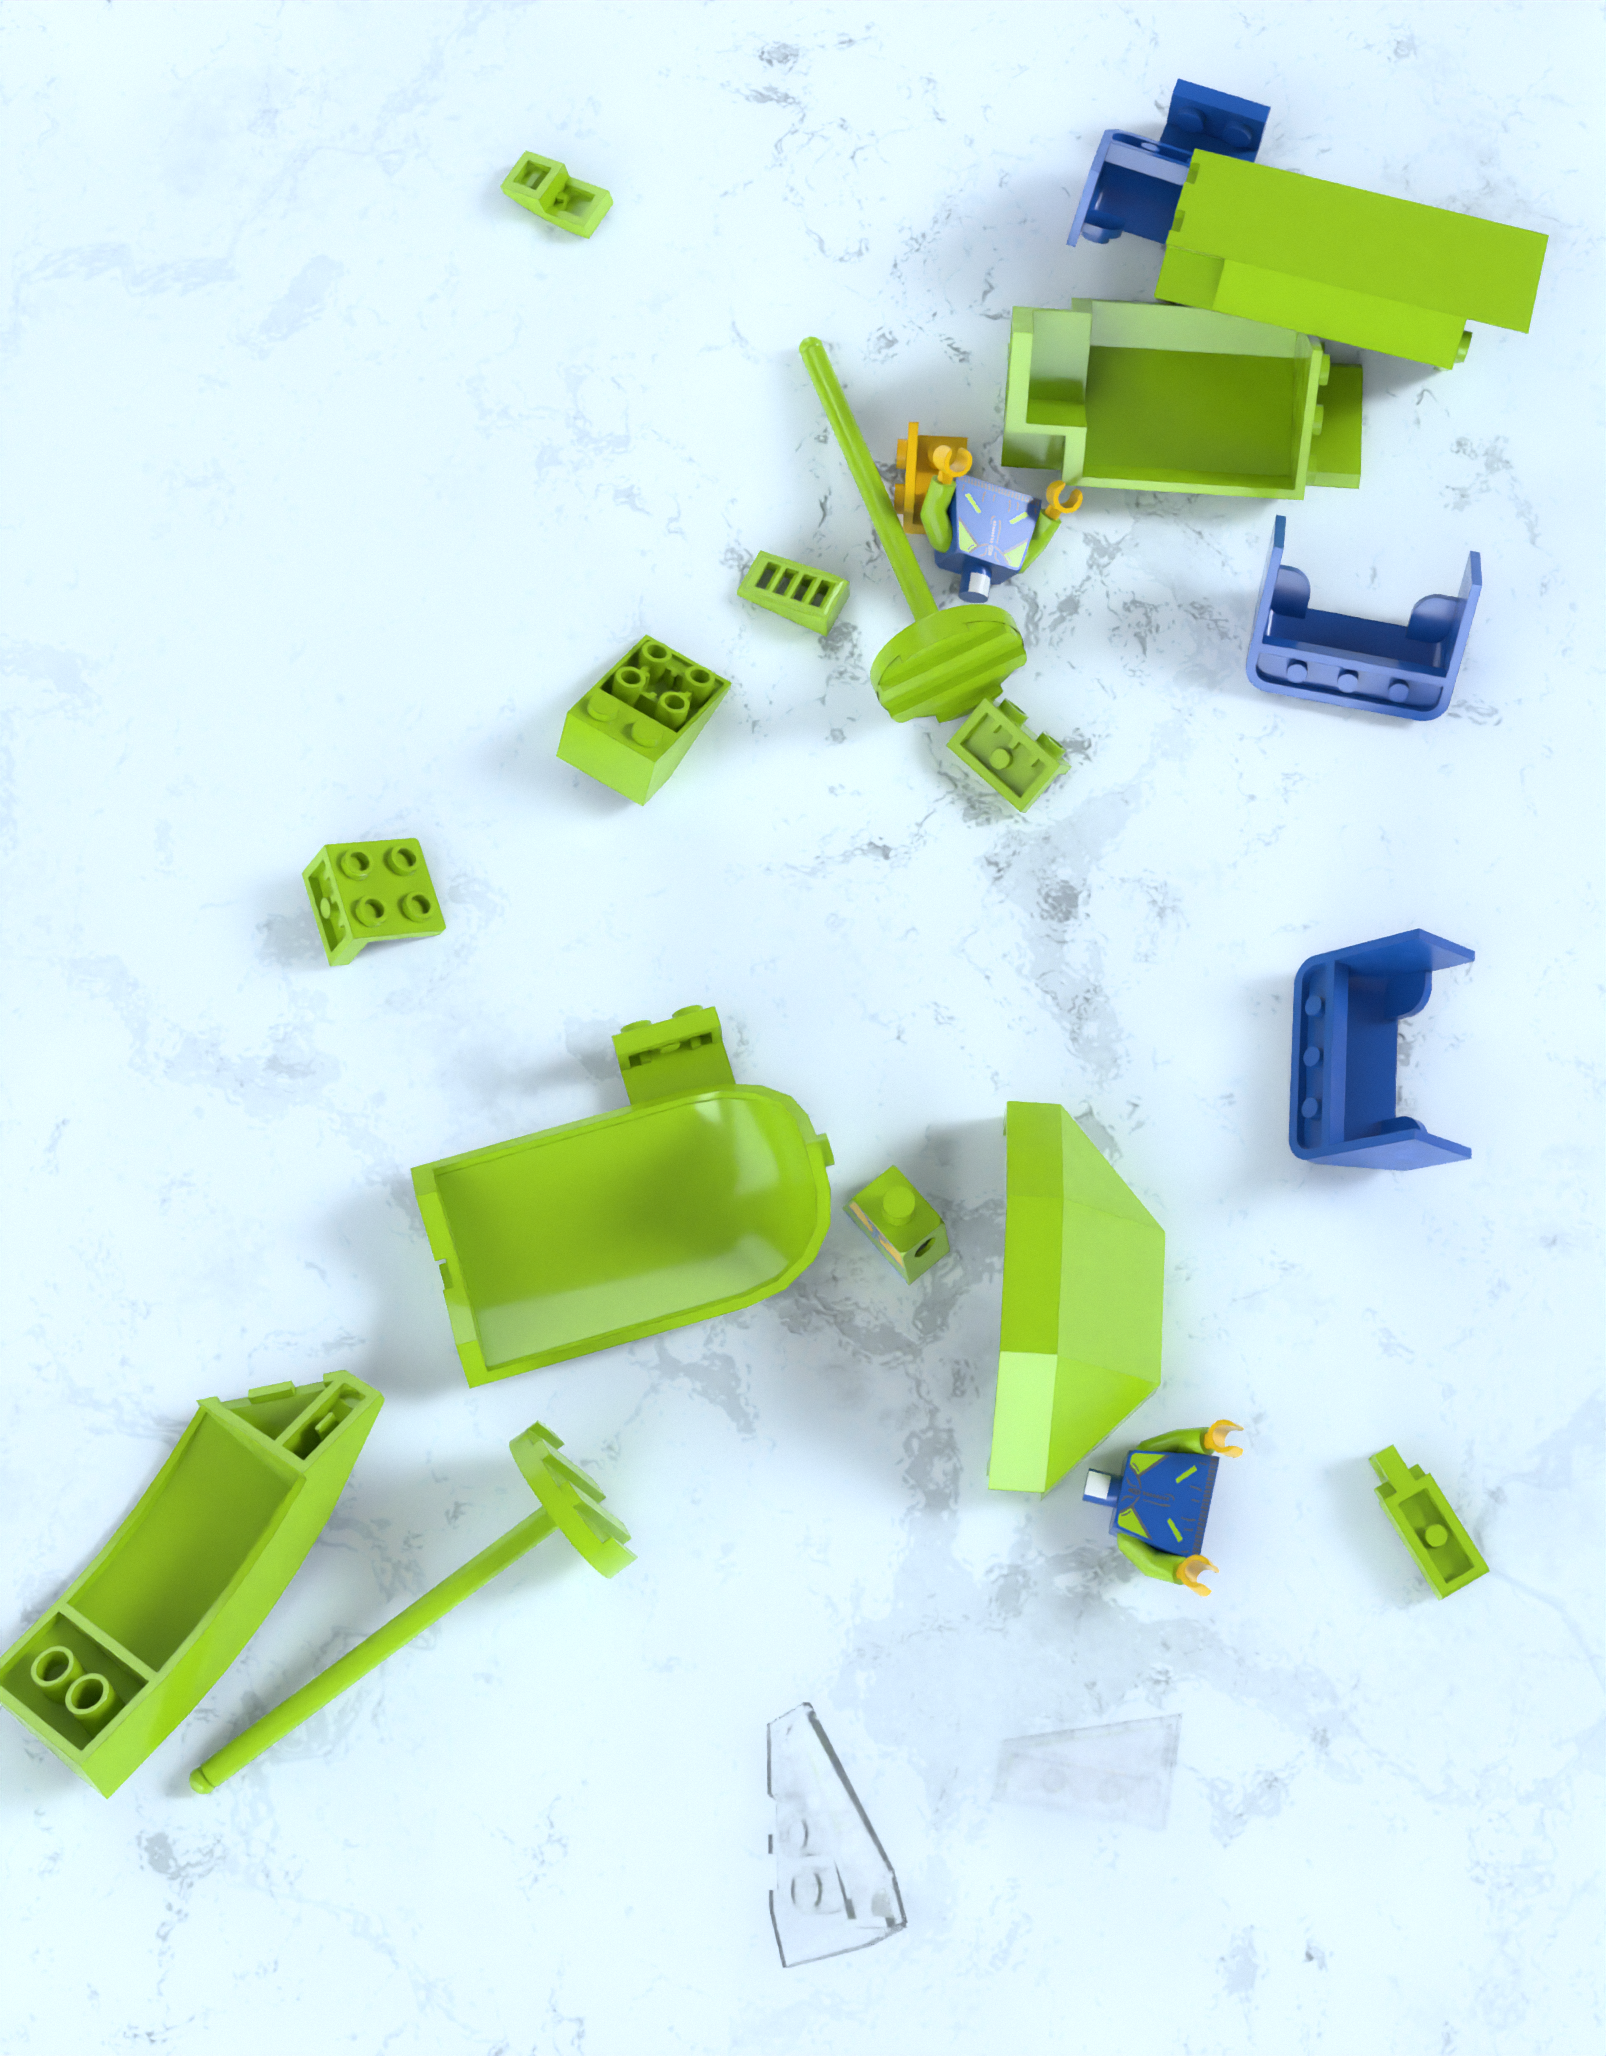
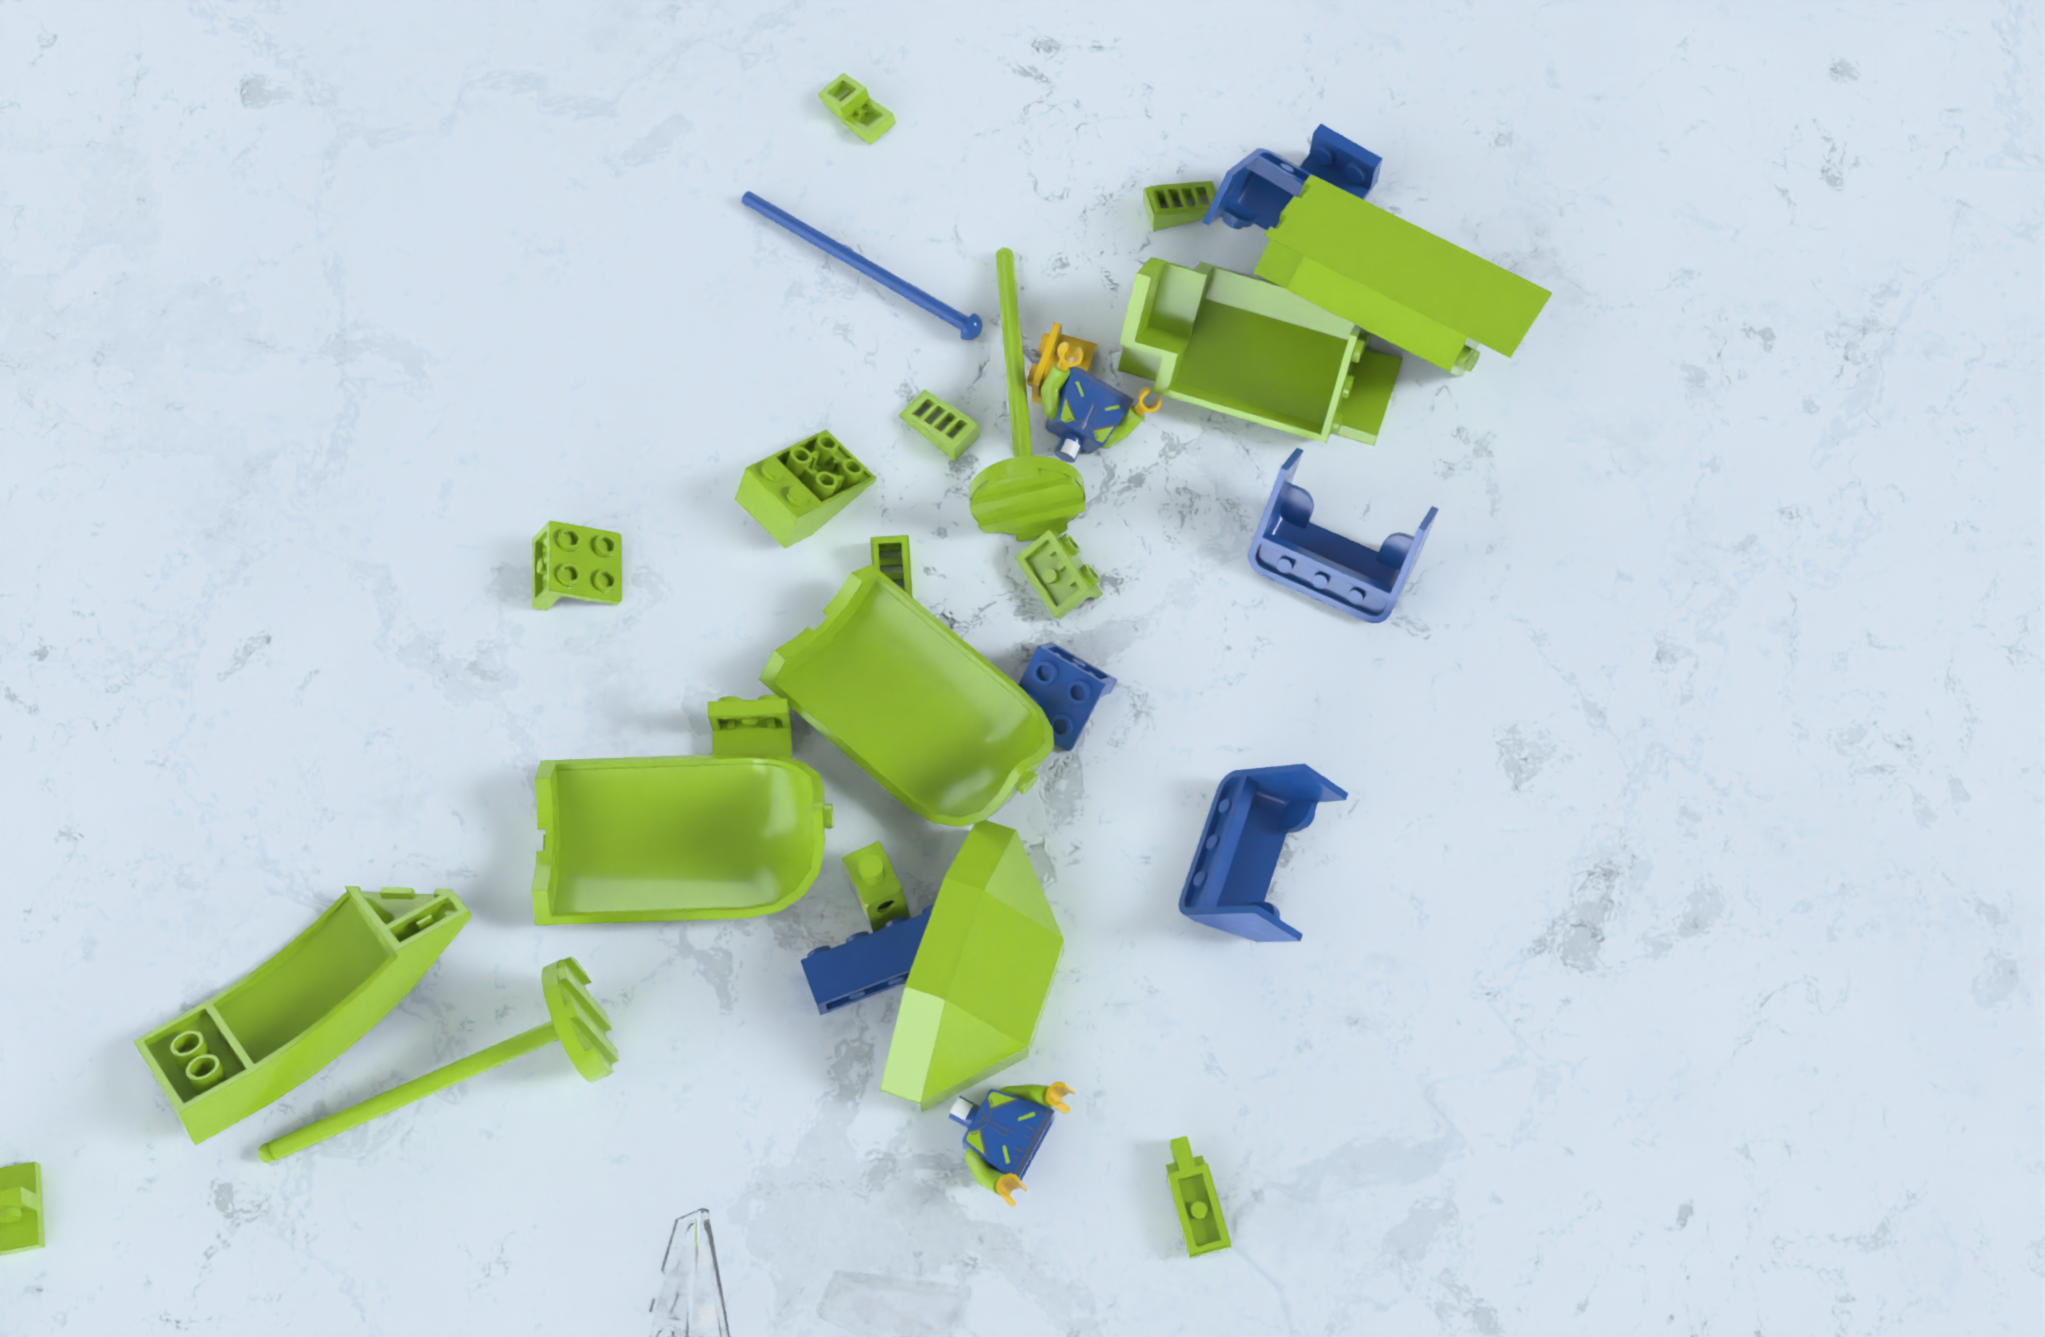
camera: 15 degrees right, 5 degrees down
none -> bar [742,191,983,340]
none -> lime panel [758,564,1054,827]
none -> blue brick [800,904,934,1016]
none -> lime slope [870,535,913,598]
none -> blue bracket [1018,642,1117,751]
none -> lime slope [1143,181,1217,231]

